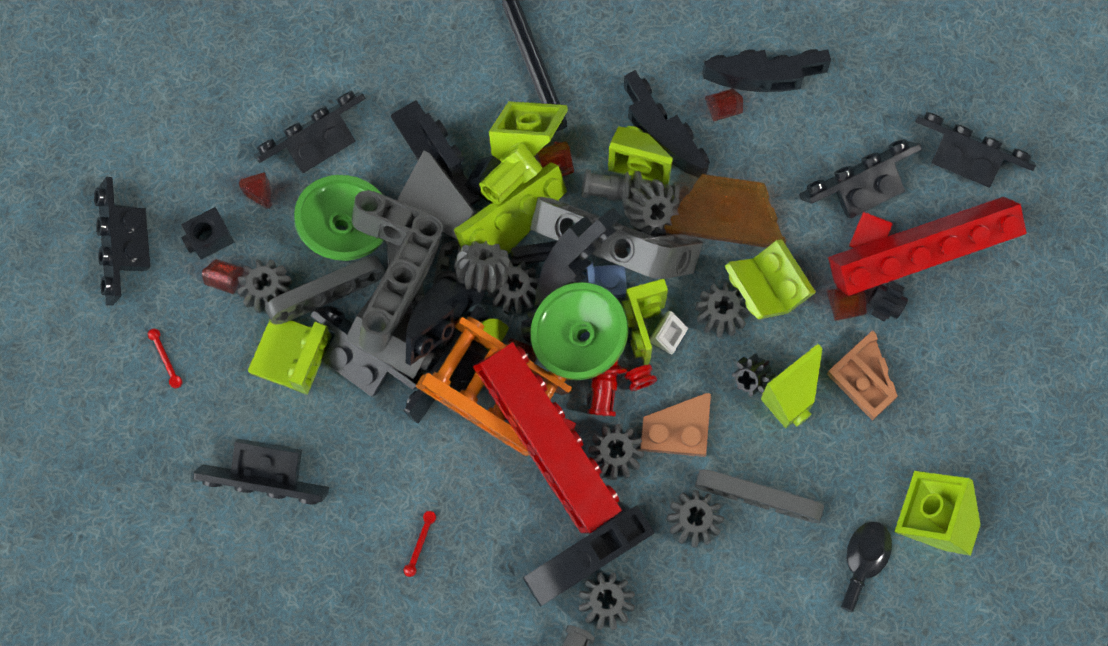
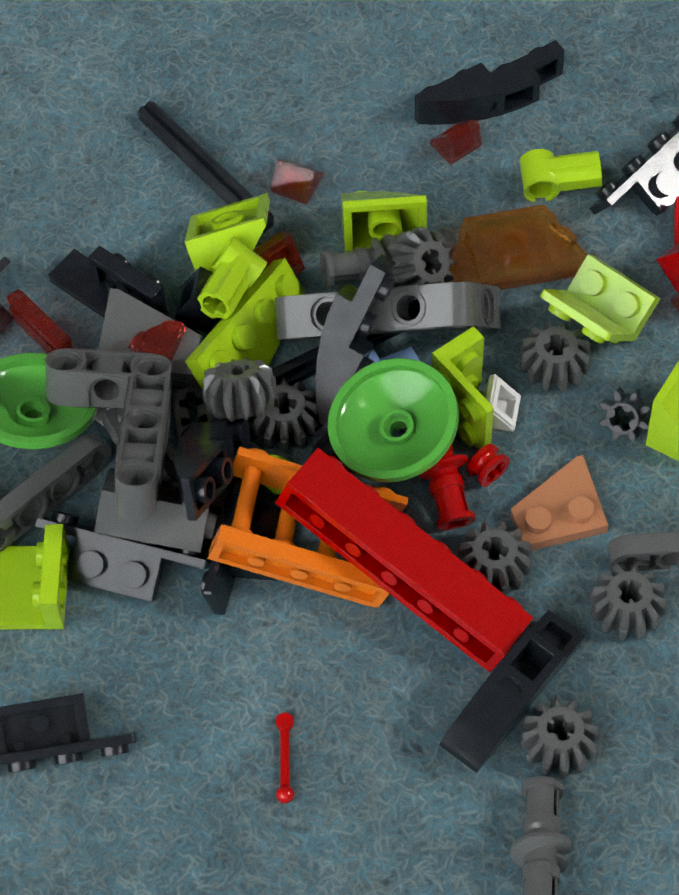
camera: 20 degrees left, 15 degrees down
black slope [624,70,710,179] -> none
none -> clear red tile [6,289,73,354]
none -> clear red tile [128,321,187,362]
none -> slope [270,159,324,205]
none -> lime piece [519,149,602,202]

